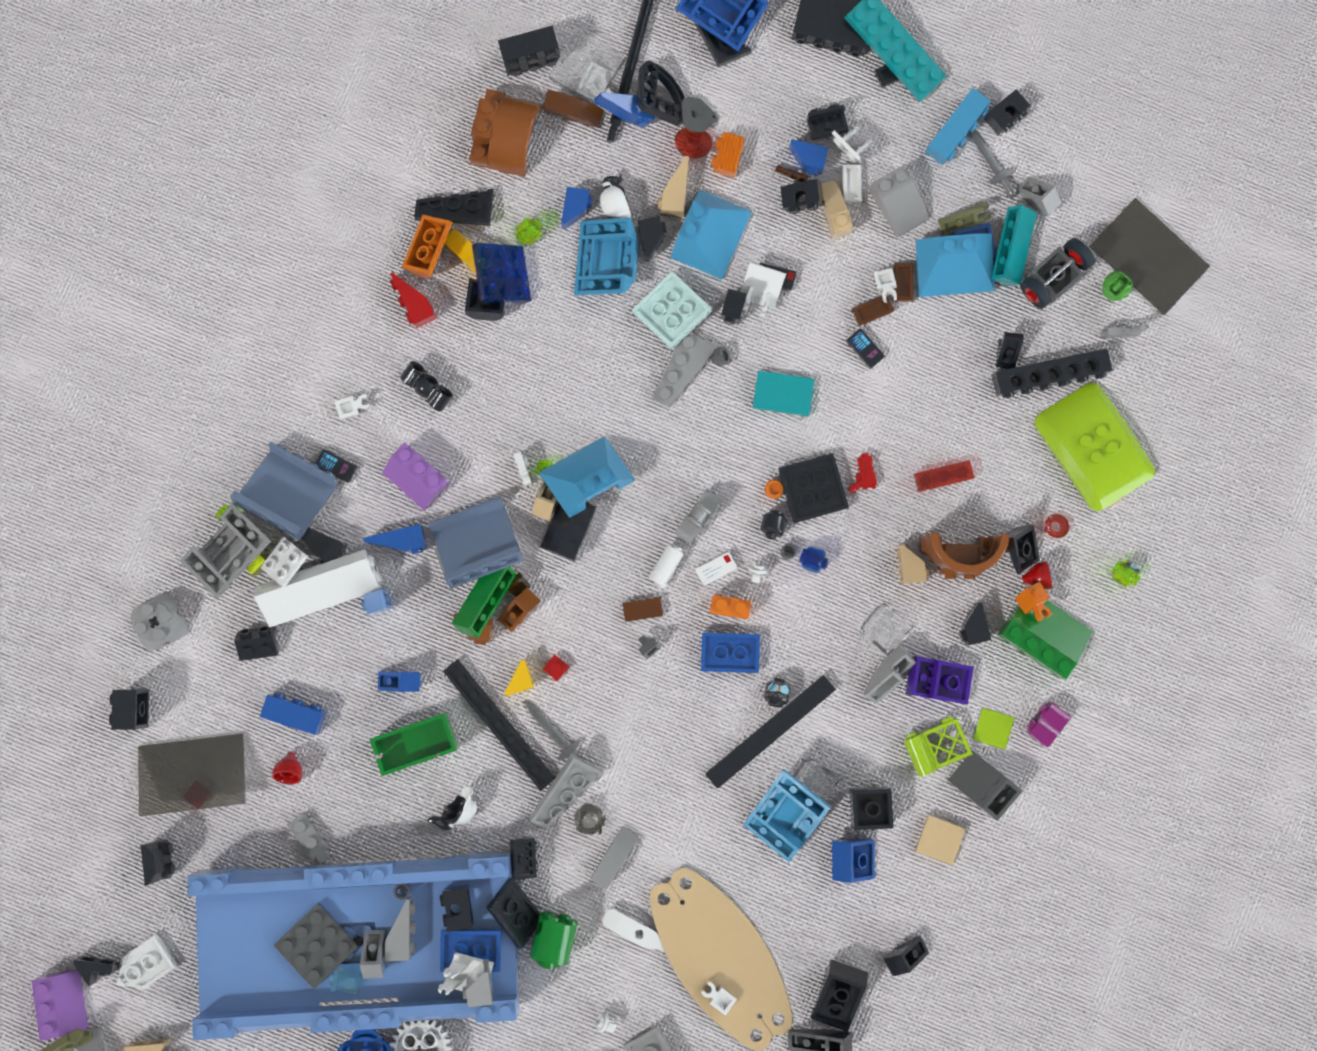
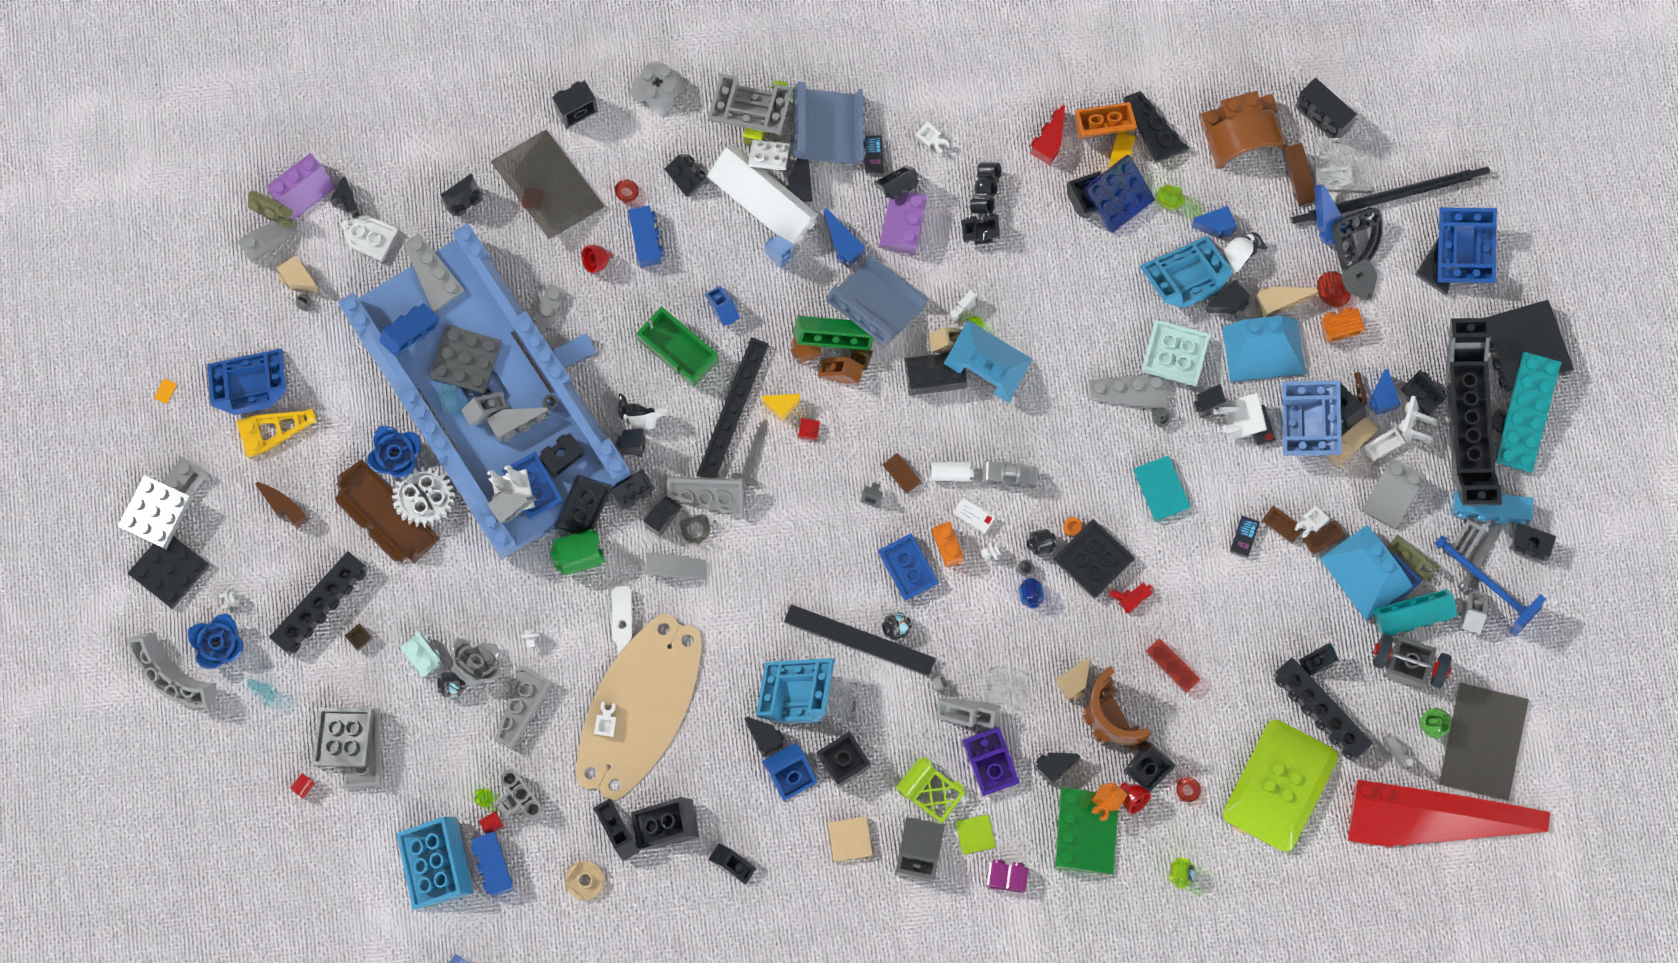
camera: 65 degrees right, 10 degrees down
none -> blue brick [379,303,439,356]
none -> light grey wing [404,233,465,313]
none -> medium blue slope [553,333,596,369]
none -> clear red piece [614,180,639,204]
none -> black slope [617,428,646,457]
none -> black slope [643,496,682,537]
none -> black slope [744,717,785,756]
none -> black slope [873,165,919,200]
none -> light grey hinge [931,675,948,692]
none -> black cylinder [961,213,1000,245]
none -> medium blue slope [1282,380,1342,456]
none -> red wedge [1347,779,1550,847]
none -> blue tile [1435,536,1546,636]
none -> black slope [1446,318,1502,506]
none -> light grey tile [1452,519,1485,558]

